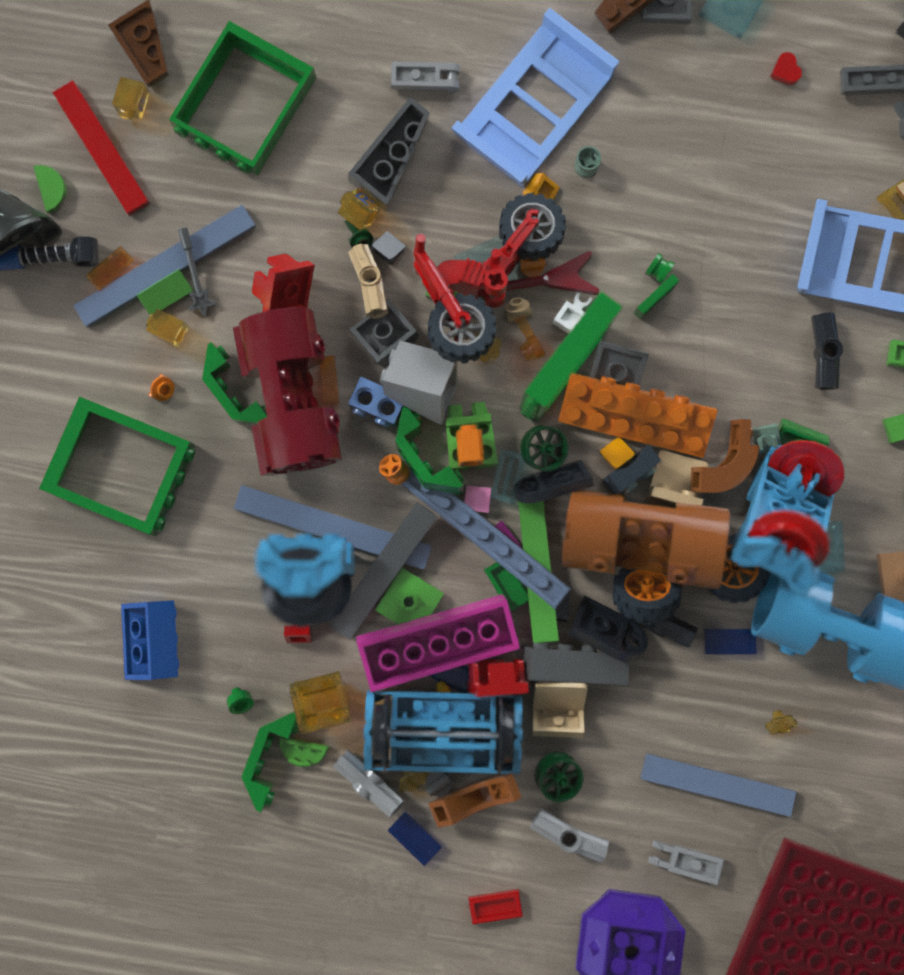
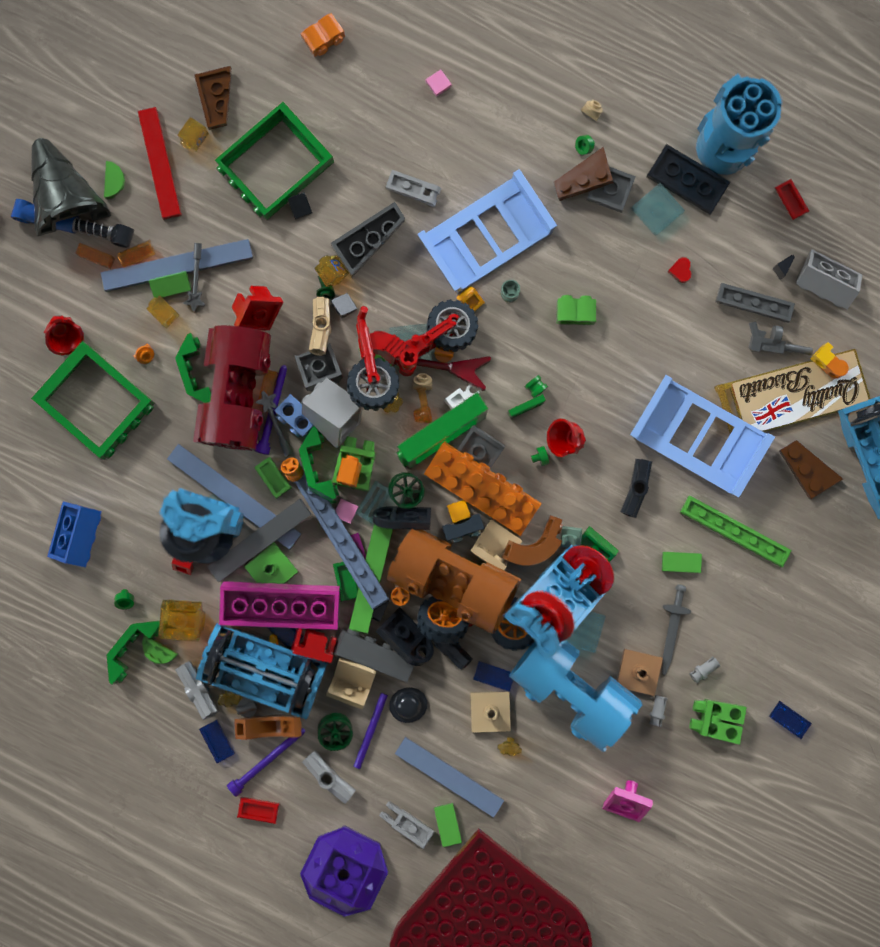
camera: 15 degrees right, 0 degrees up
none -> red helmet [44,315,84,356]
none -> clear orange piece [75,243,115,269]
none -> dark purple piece [227,728,305,797]
none -> dark purple piece [254,365,287,455]
none -> bright green tile [254,457,292,499]
none -> dark grey piece [255,391,292,456]
none -> black slope [287,192,313,220]
none -> dark purple bar [353,693,388,769]
none -> black hat [389,687,428,723]
none -> orange wheel [391,587,410,606]
none -> bright green tile [434,803,462,847]
none -> tan tile [470,691,511,732]
none -> green tile [531,446,550,466]
none -> red helmet [547,418,586,457]
none -> bright green brick [556,295,596,325]

